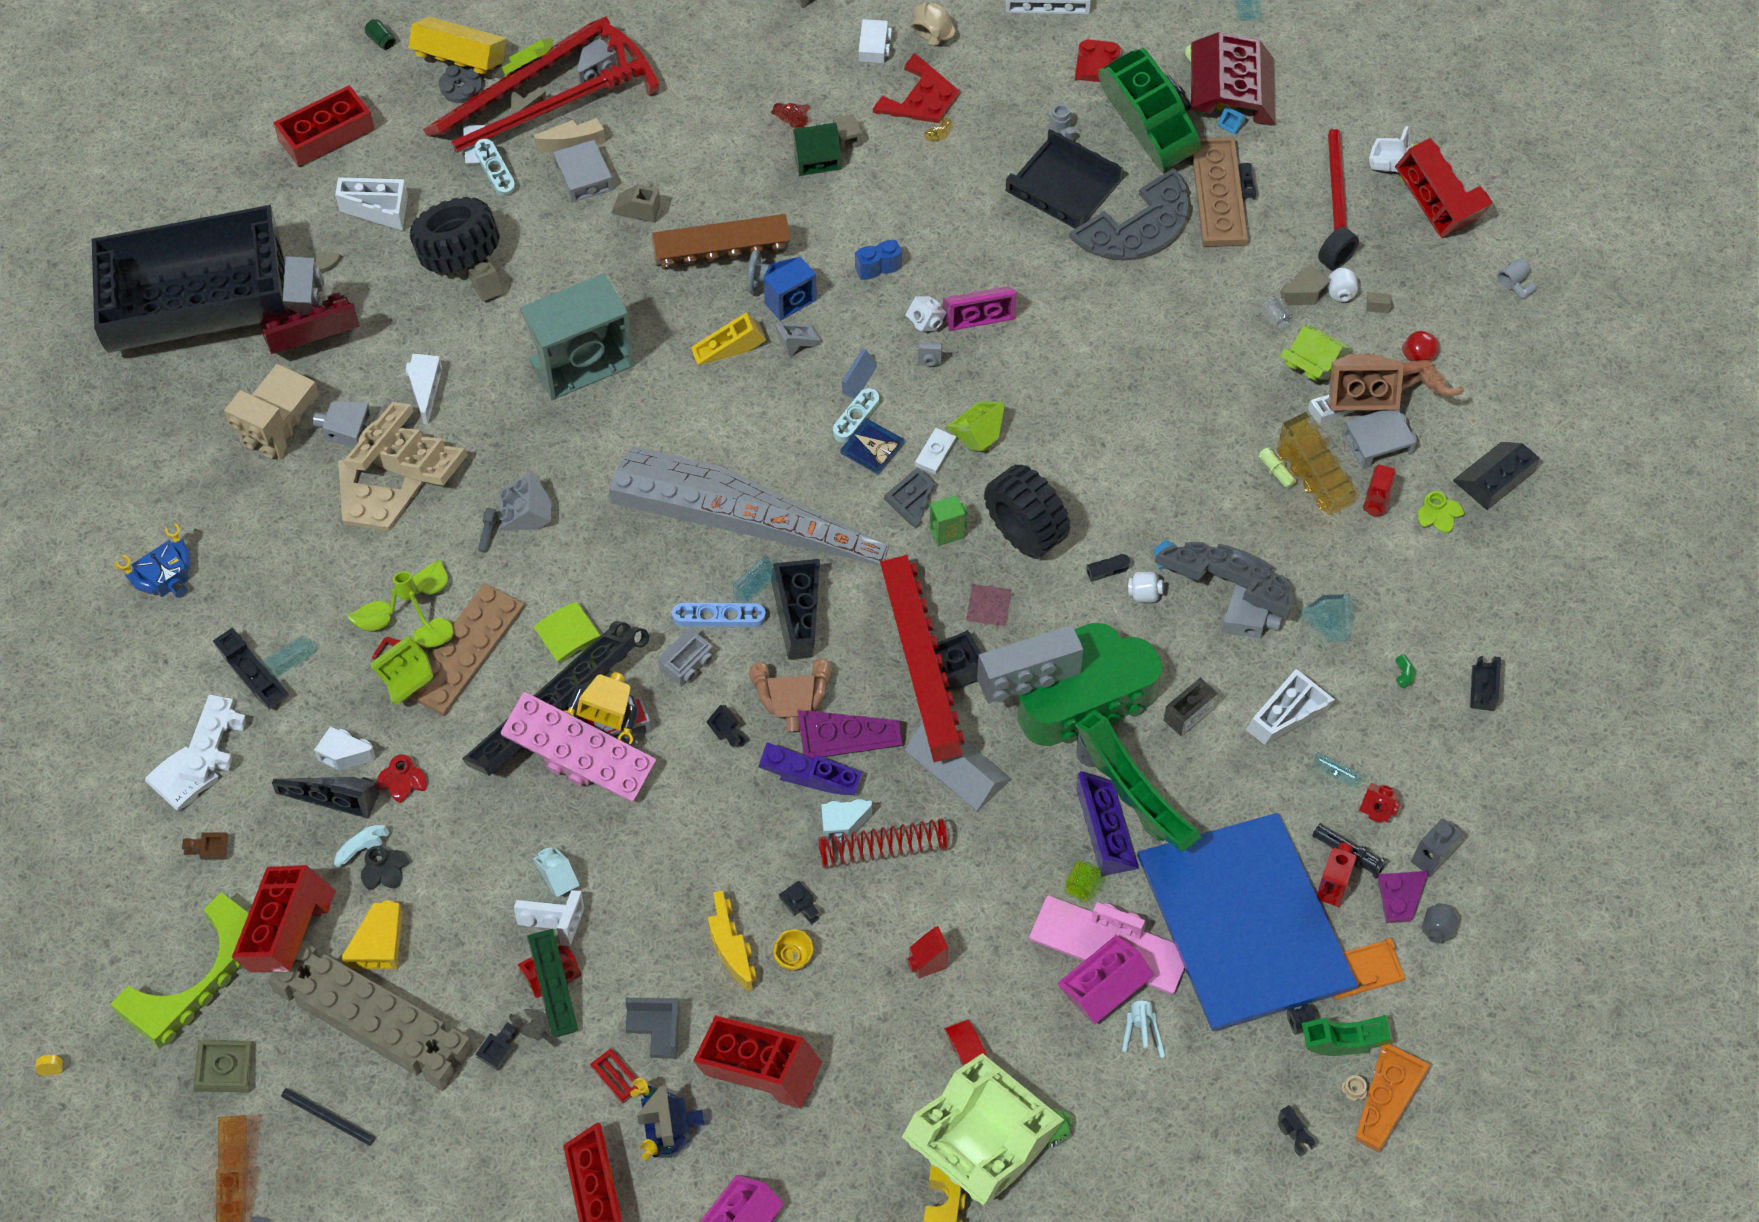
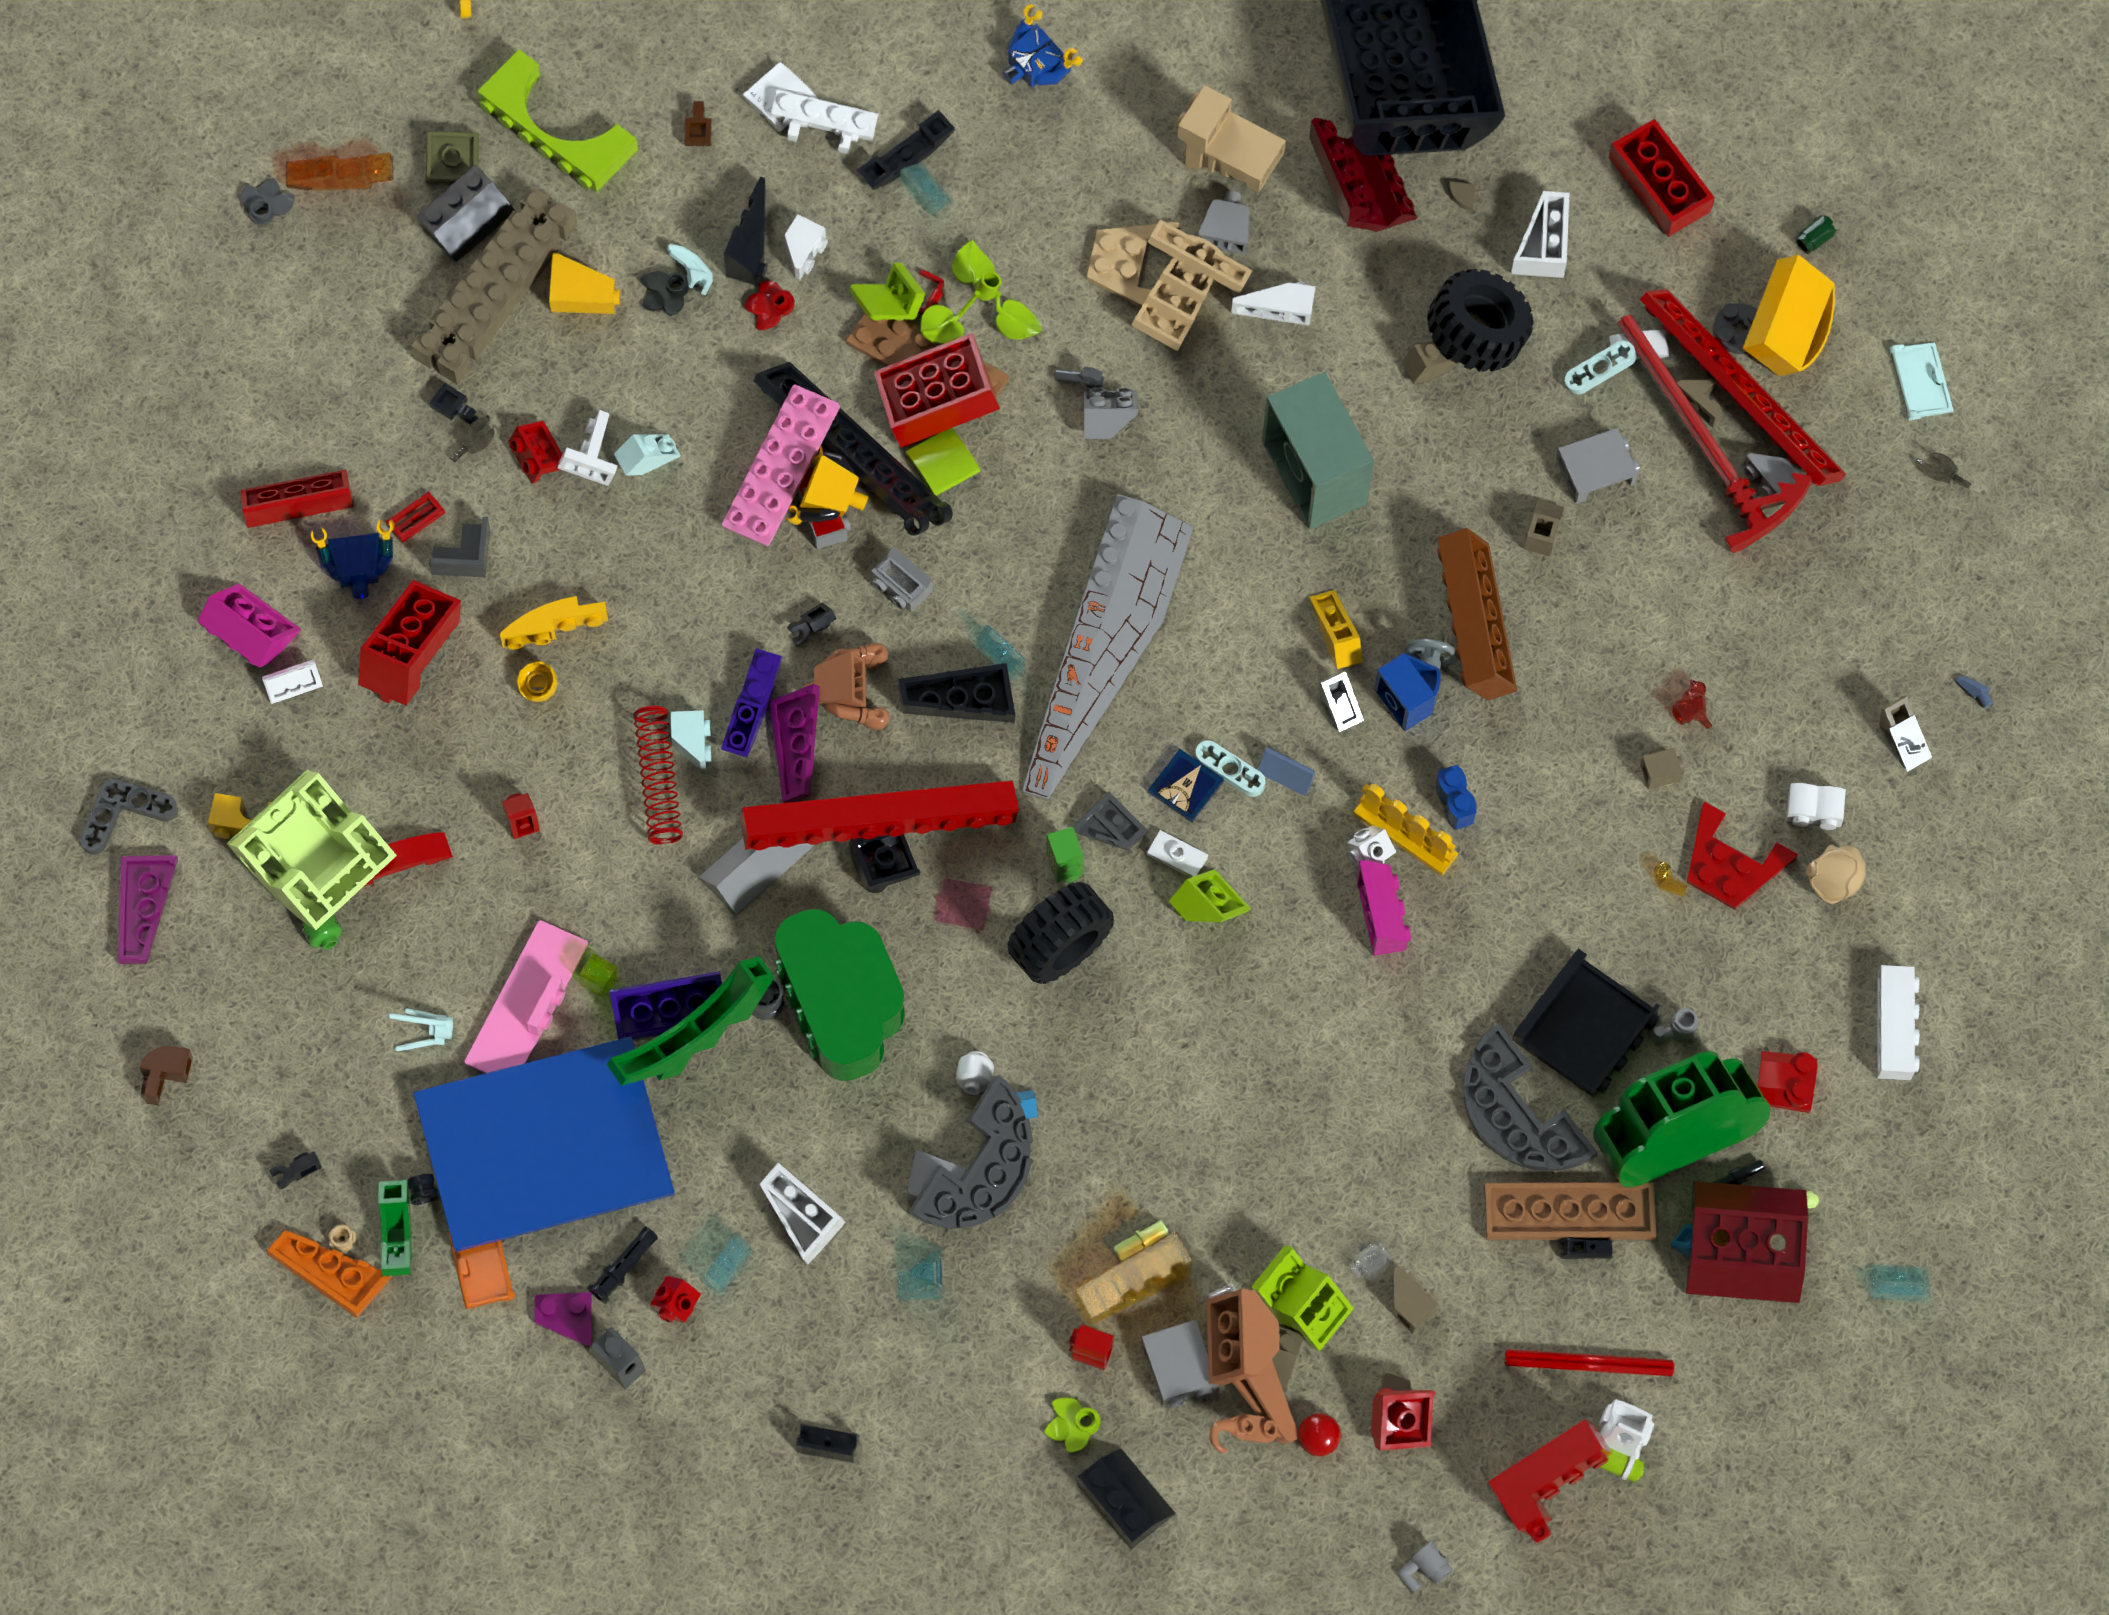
camera: 90 degrees right, 10 degrees up
red hinge [232,865,336,973] -> none
black bar [281,1088,375,1146] -> none
light grey slope [283,256,324,315] -> none
lime slope [502,38,554,75] -> none
dark green plate [526,928,578,1037] -> none
tan slope [534,118,605,152] -> none
dark tan slope [637,1085,674,1147] -> none
light blue beam [672,603,766,627] -> none
black plate [779,880,819,925] -> none
dark green slope [793,123,842,176] -> none
light grey bracket [918,343,942,366] -> none
light grey brick [977,625,1083,704] -> none
dark pink slope [1057,935,1154,1024] -> none
black bar [1086,554,1130,582] -> none
clear smoke brick [1163,677,1218,736] -> none
red torso [1316,843,1357,908] -> none
black tyre [1318,227,1359,271] -> none
white head [1328,268,1358,302] -> none
green arm [1395,654,1416,688] -> none
dark grey head [1421,903,1459,943] -> none
none -> white plate [262,659,323,704]
none -> black slope [416,164,515,262]
none -> red slope [874,333,1000,448]
none -> yellow fence [1353,783,1458,876]
none -> red slope [1371,1388,1435,1451]

